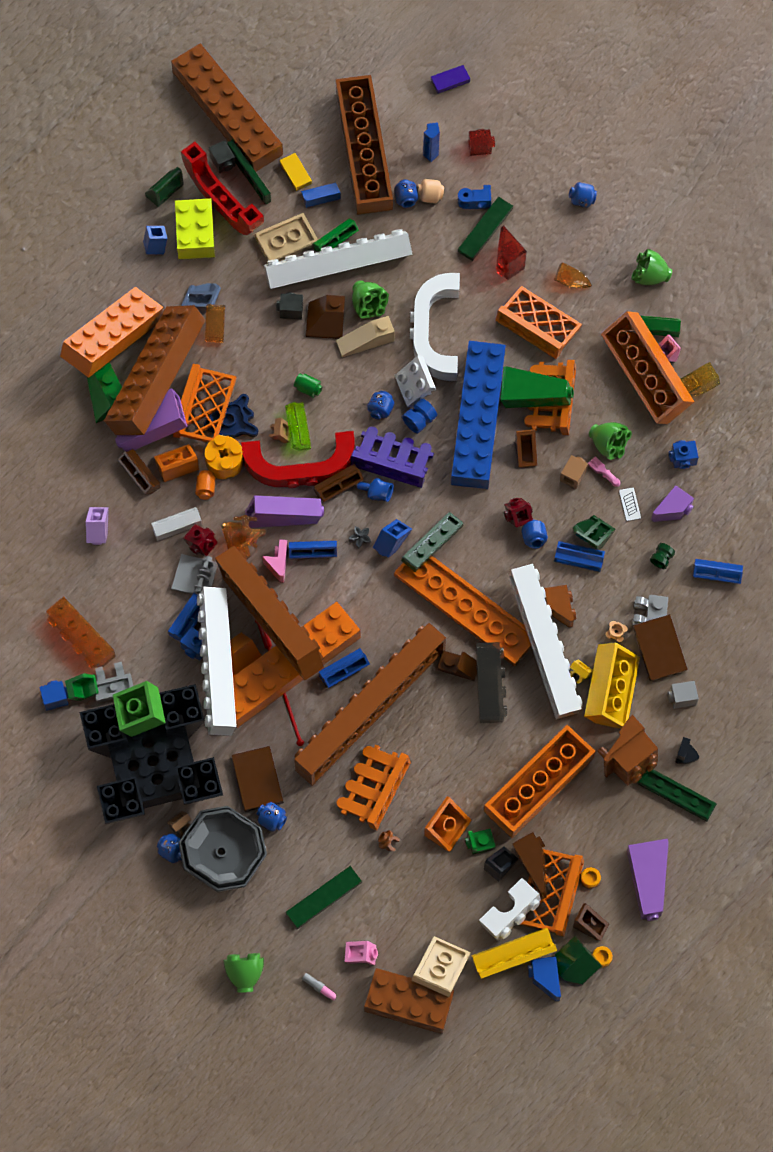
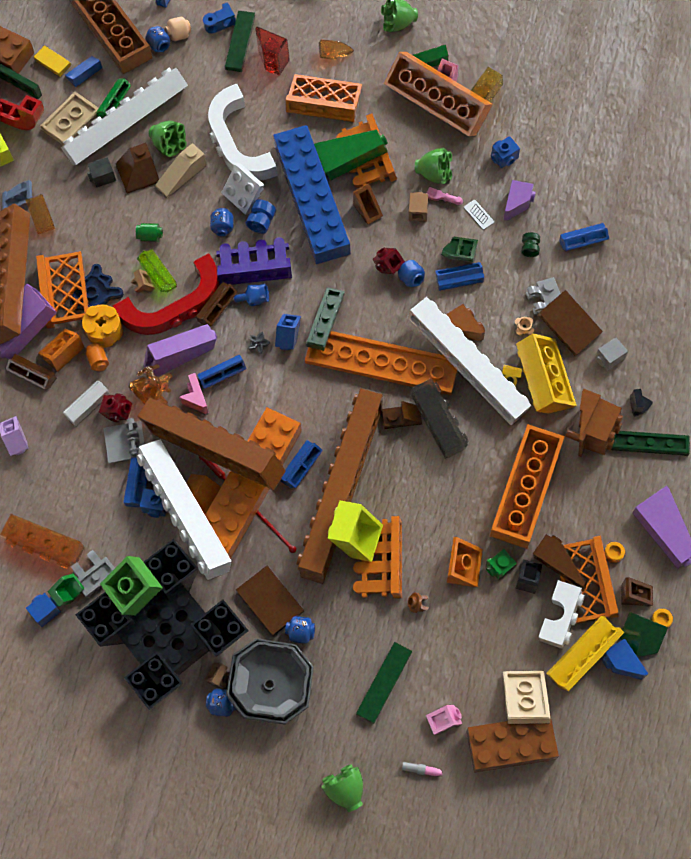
camera: 20 degrees left, 0 degrees up
none -> neon yellow piece [328,500,383,562]

